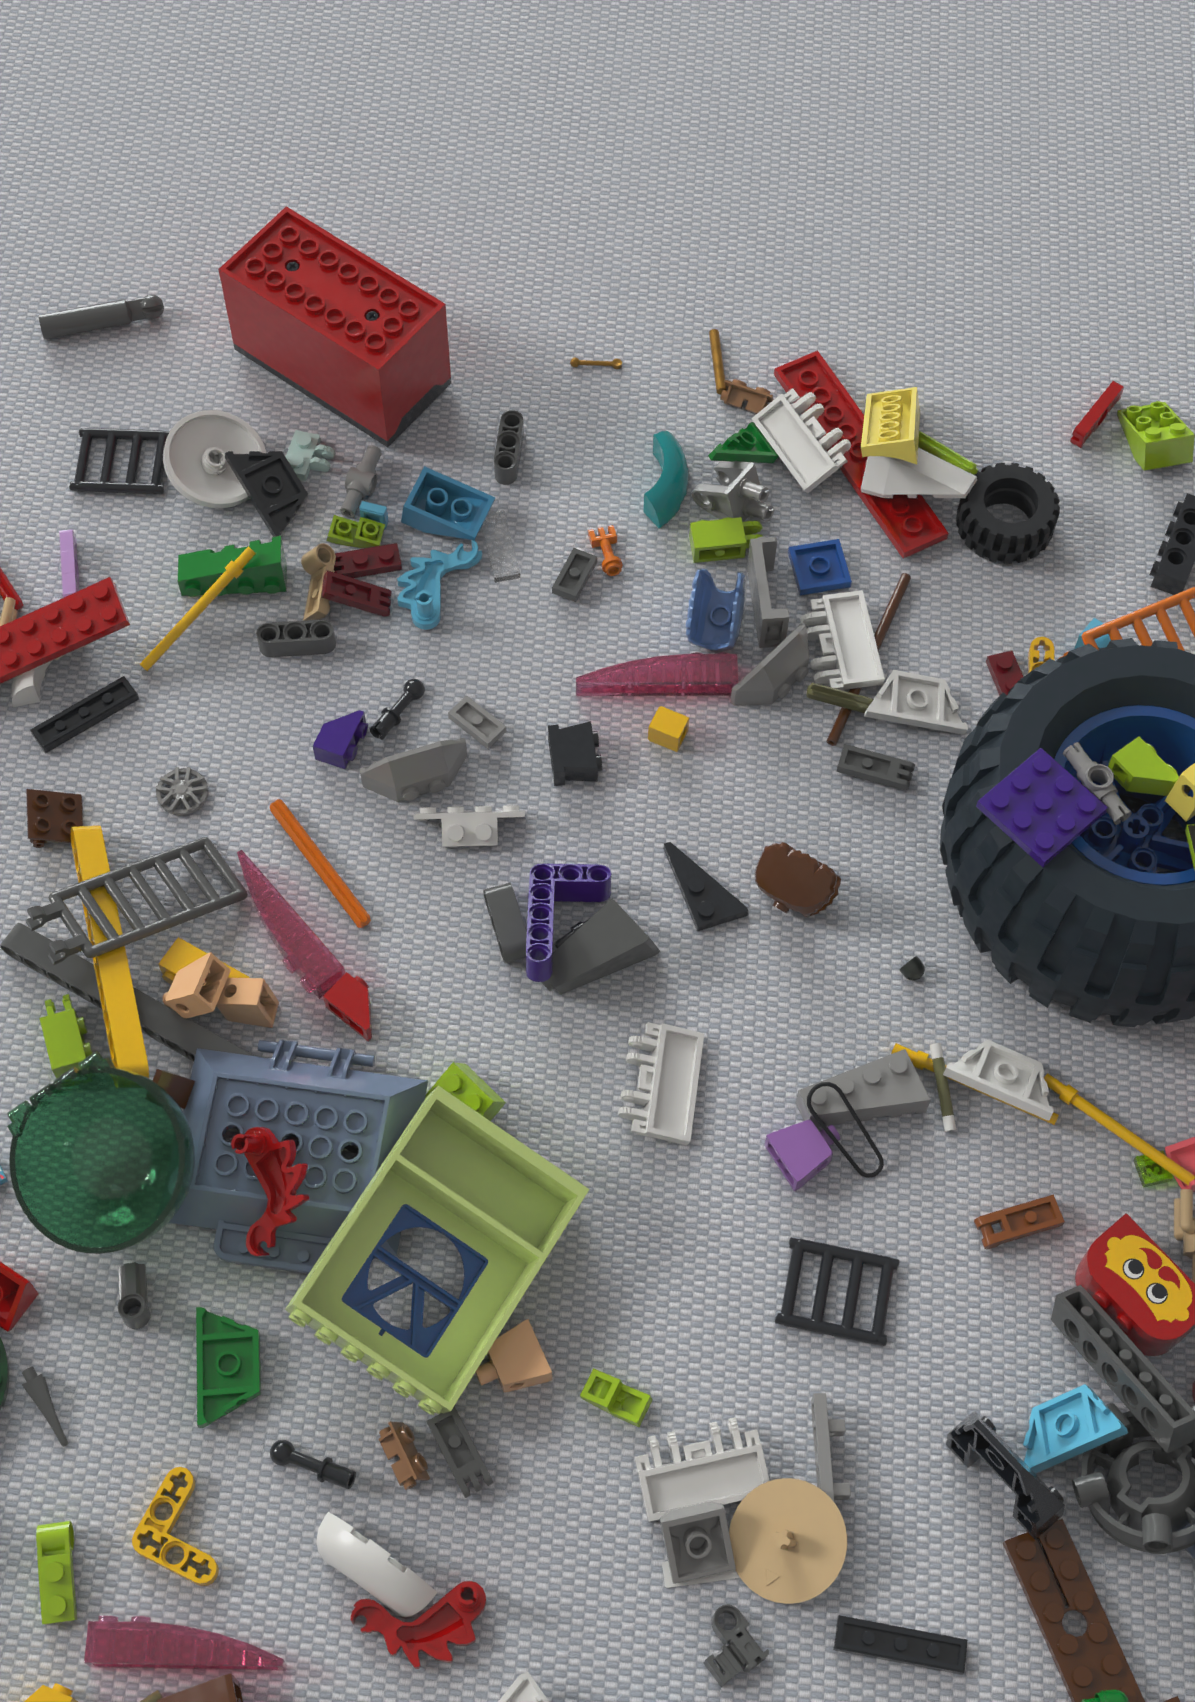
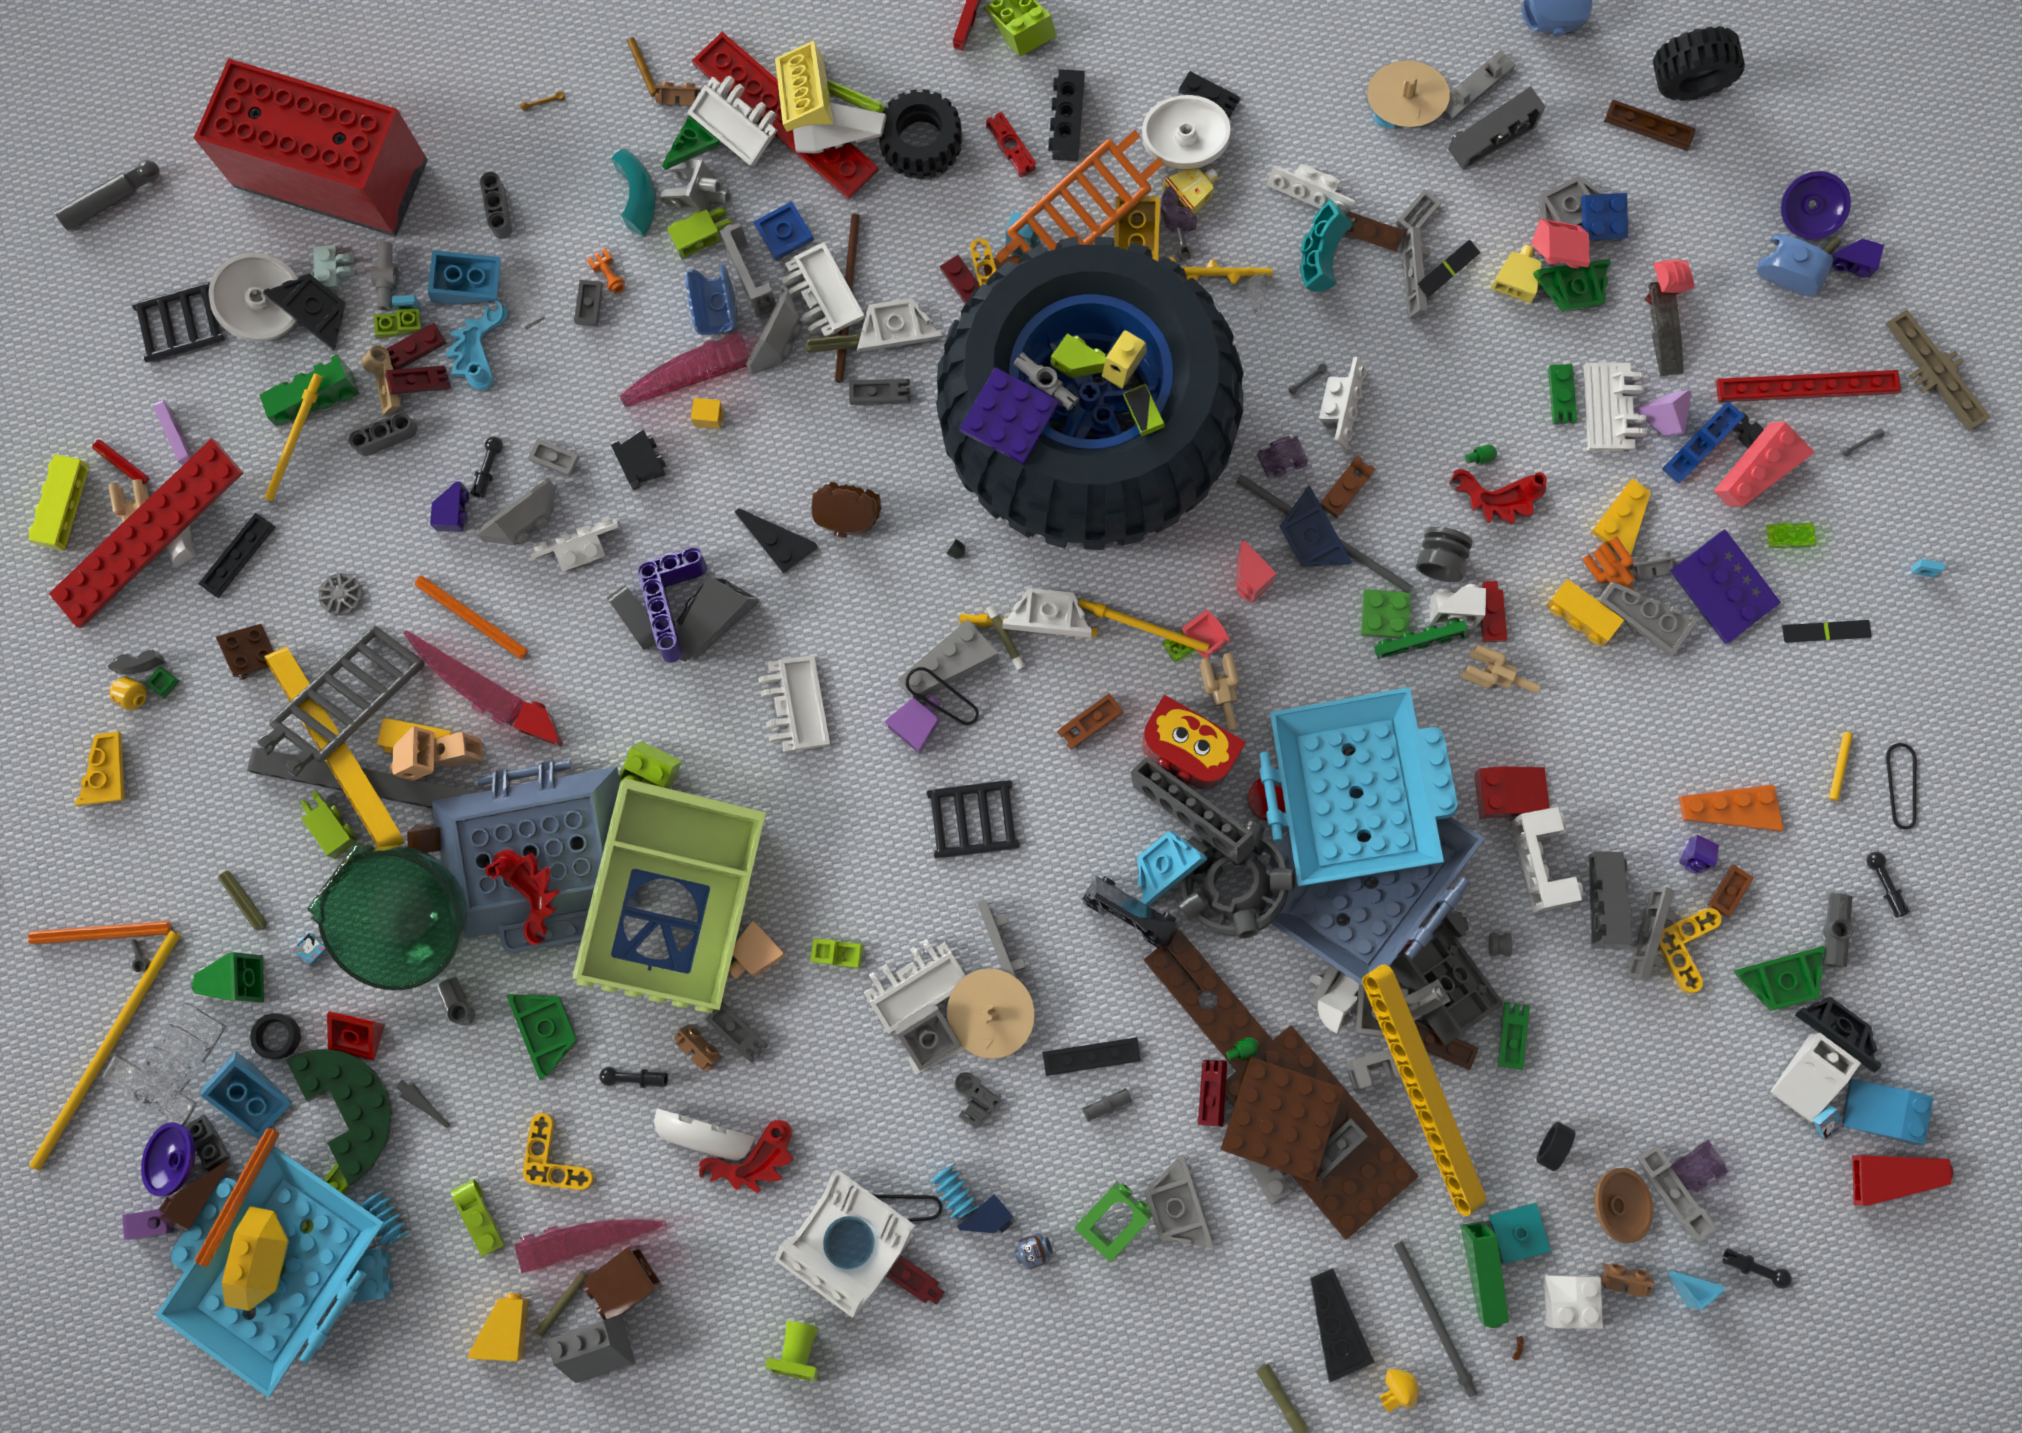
camera: 15 degrees left, 15 degrees up
none -> red piece [986,112,1036,178]

